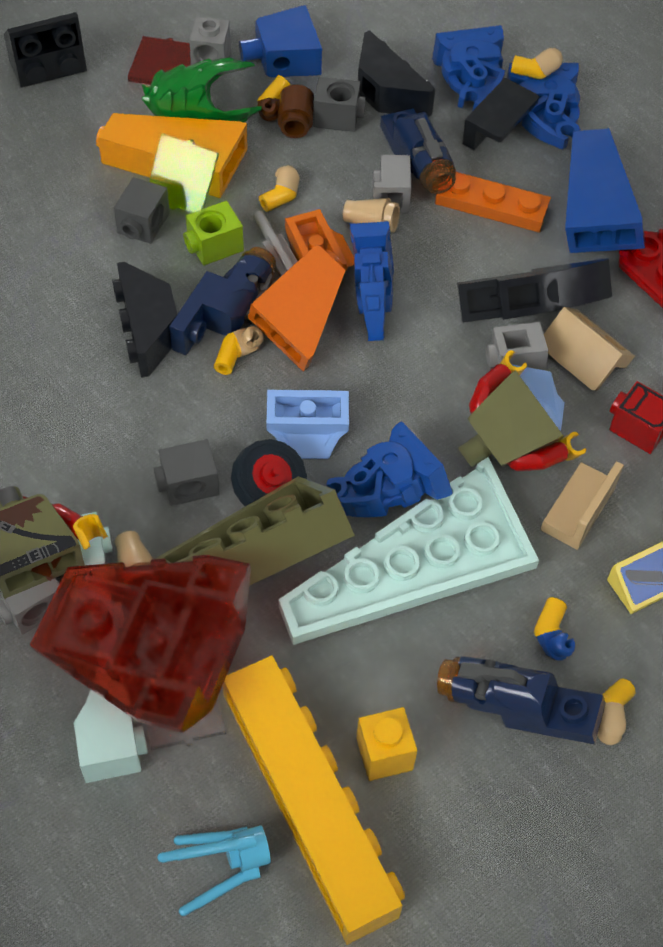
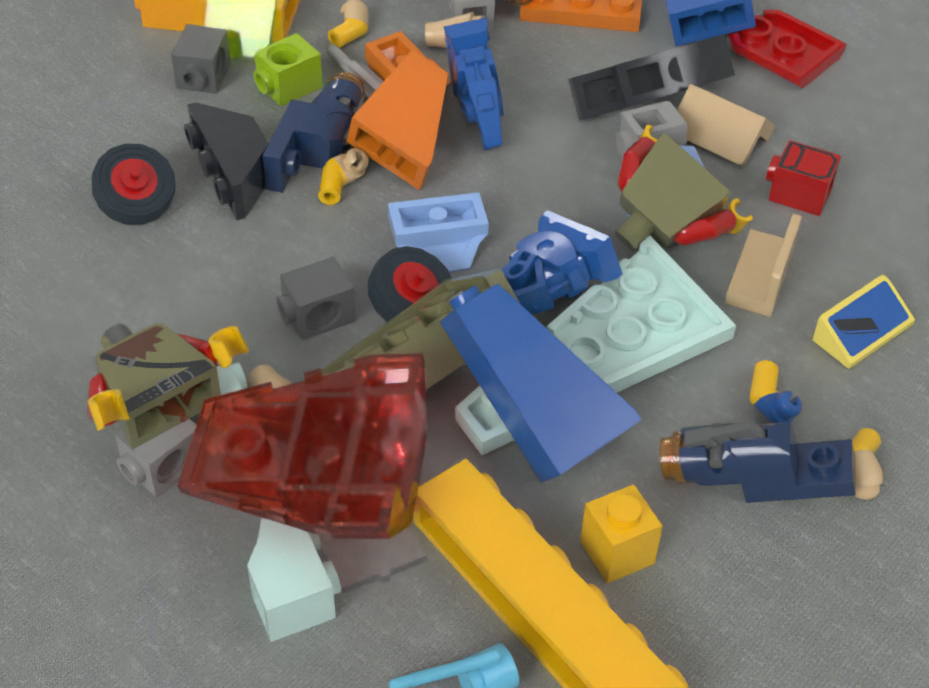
camera: 10 degrees left, 10 degrees down
none -> black wheel [91,143,175,225]
none -> blue slope [440,283,642,483]

